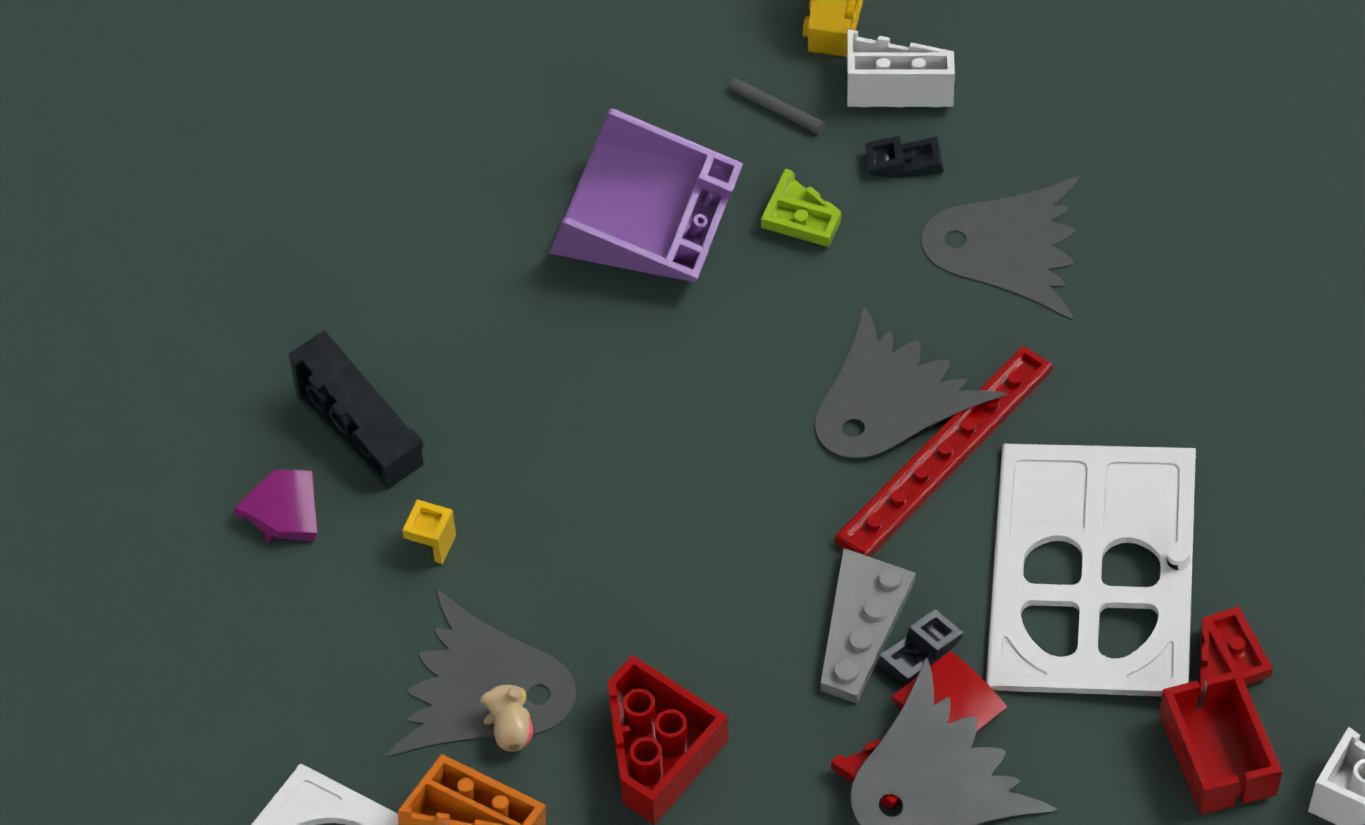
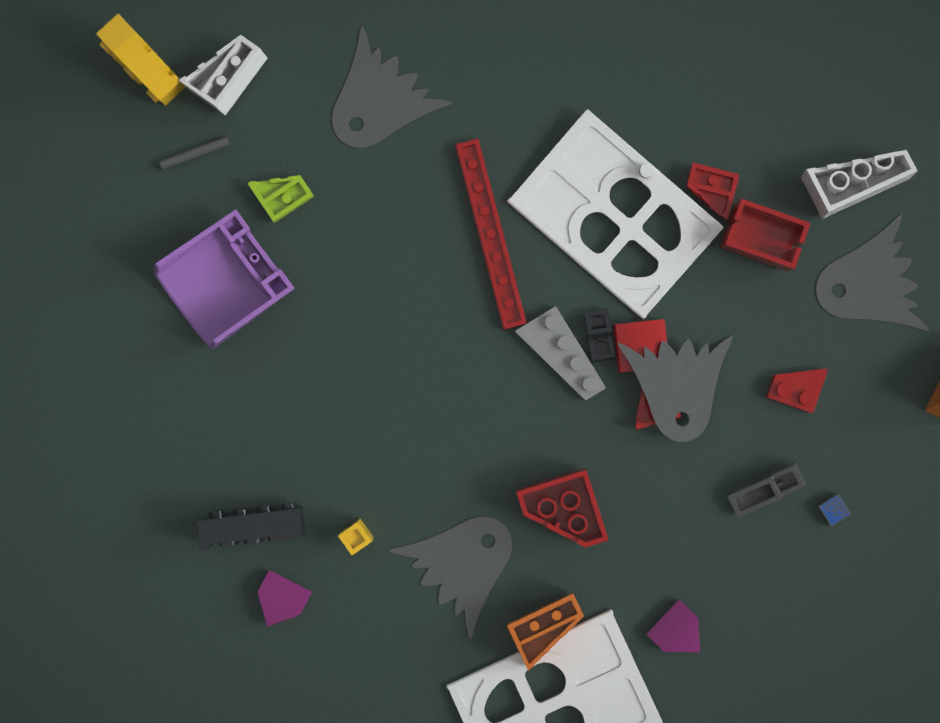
camera: 60 degrees left, 35 degrees up
tan animal [480,685,533,752] -> none
dark grey piece [815,307,1007,458] -> none
black slope [865,135,944,177] -> none

